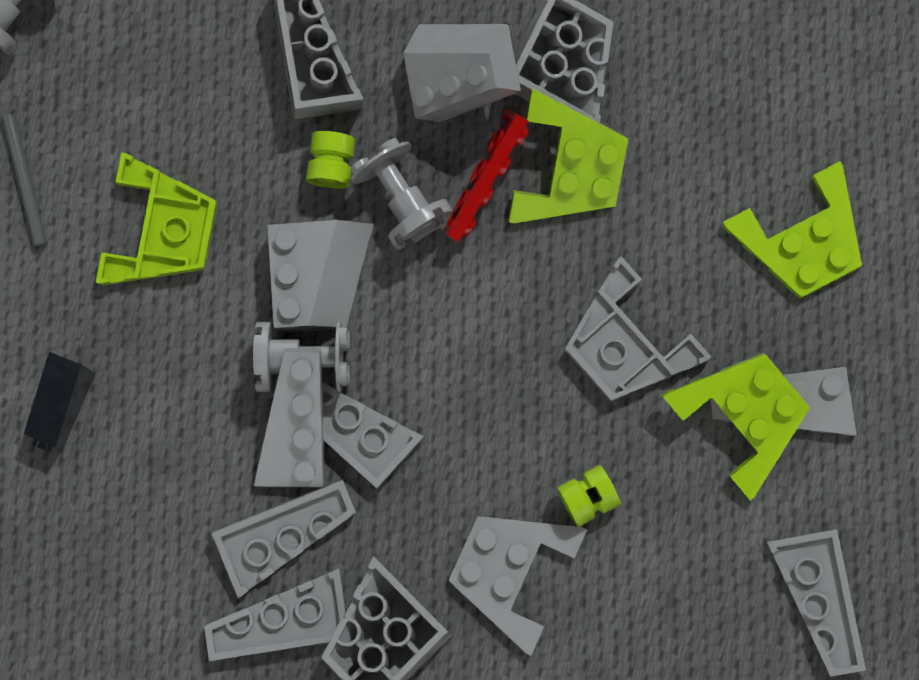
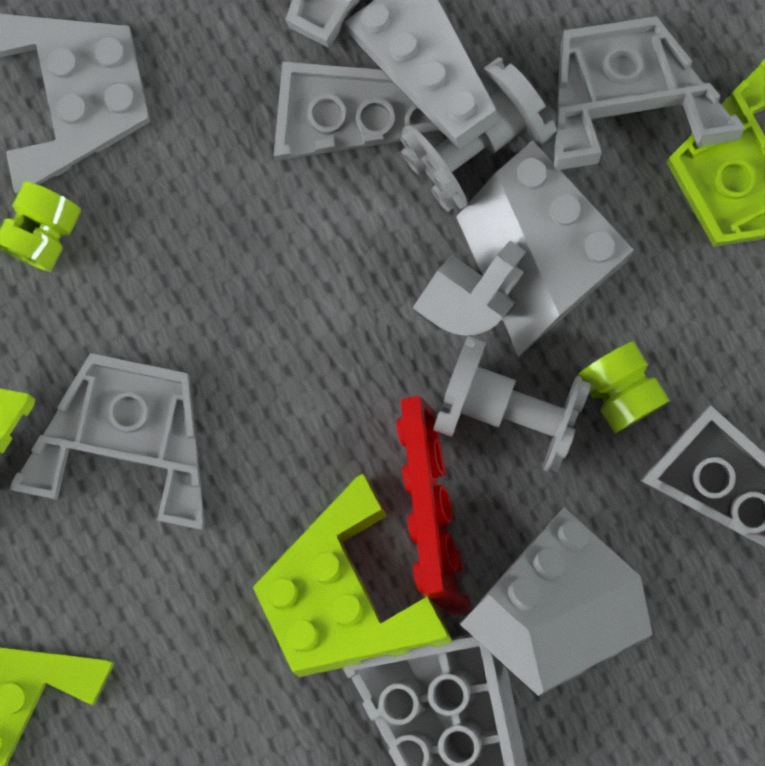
camera: 140 degrees right, 0 degrees up
none -> light grey brick [413,240,526,336]
none -> light grey wing [553,16,744,171]

